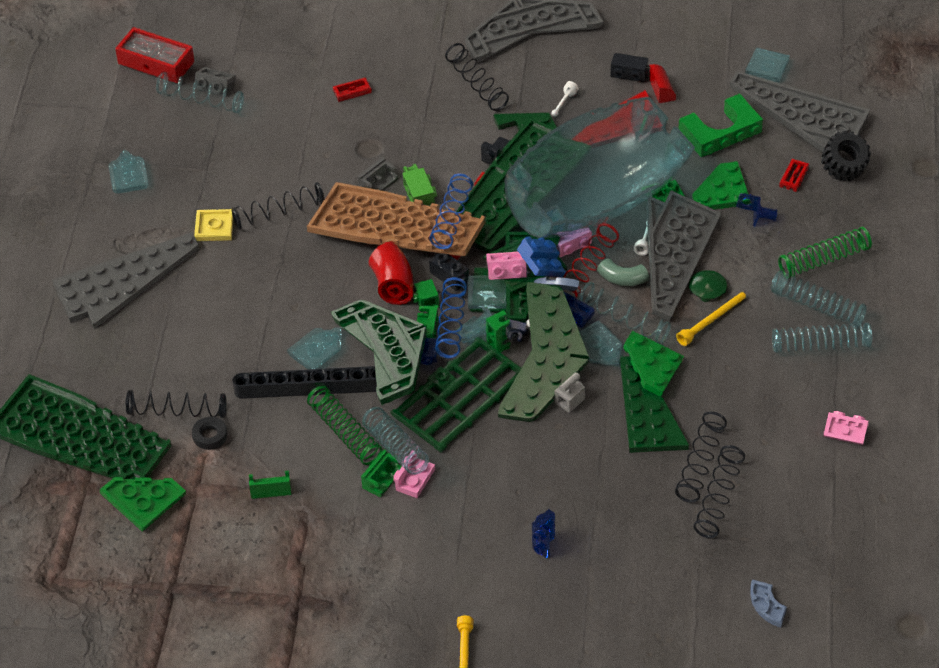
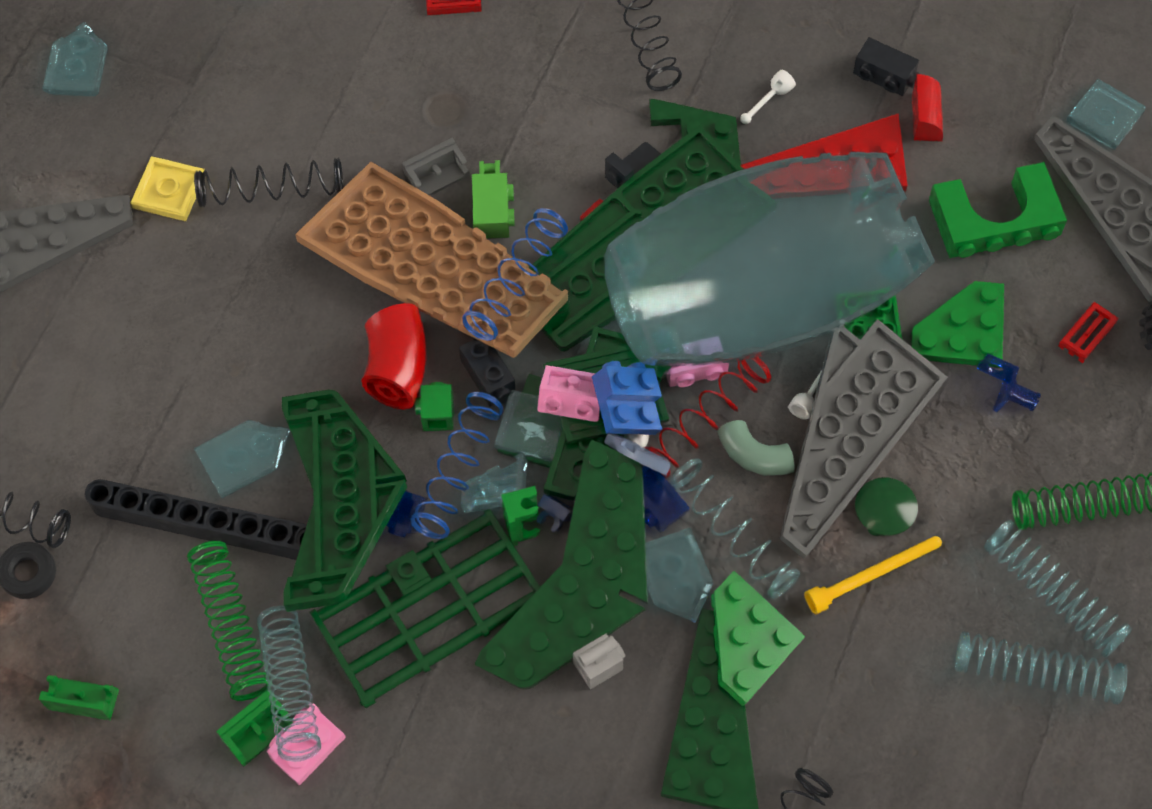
camera: 15 degrees right, 15 degrees up
green hinge [417,305,439,347] -> none

